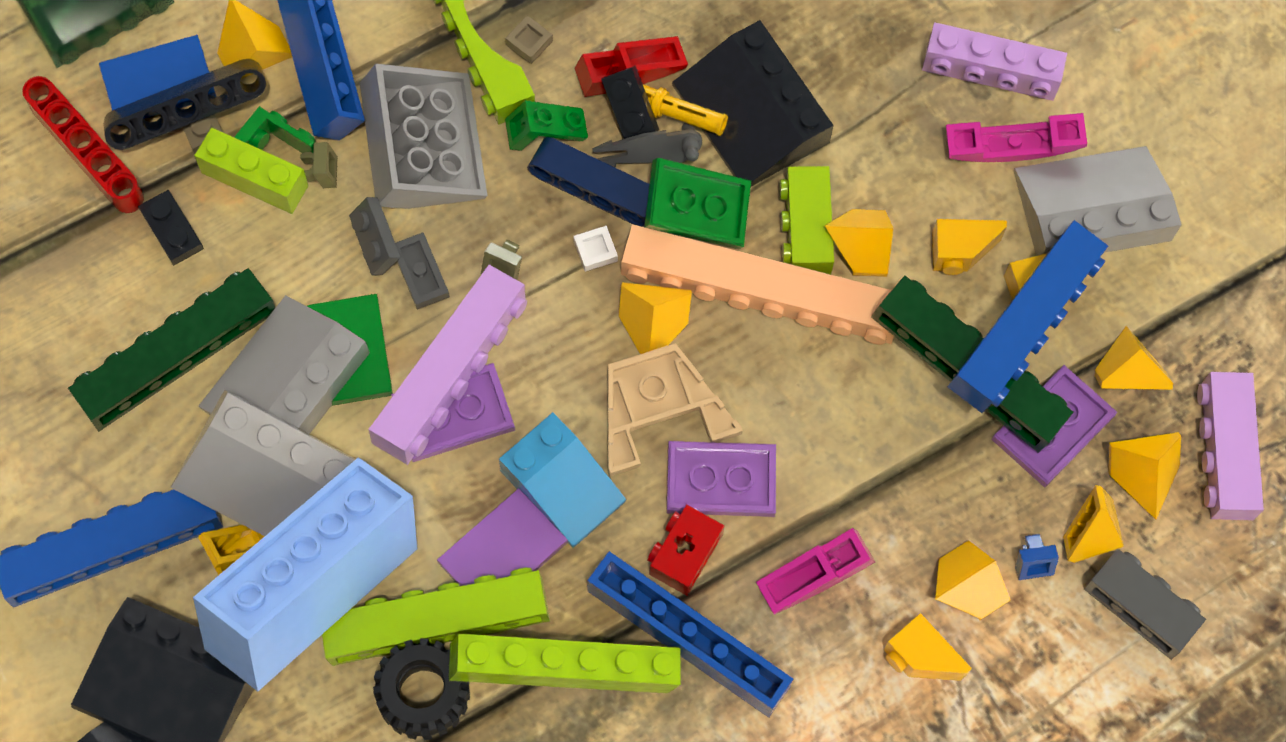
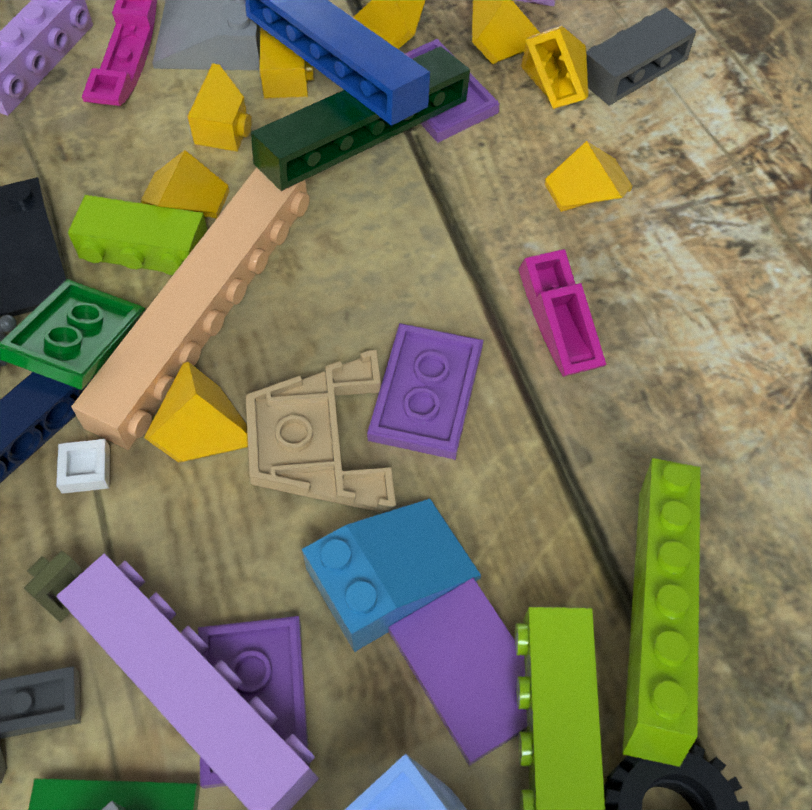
camera: 75 degrees left, 10 degrees down
blue brick [587,551,794,718] -> none
red brick [647,504,725,596] -> none
yellow slope [884,613,972,681] -> none
blue tile [1015,534,1059,580] -> none

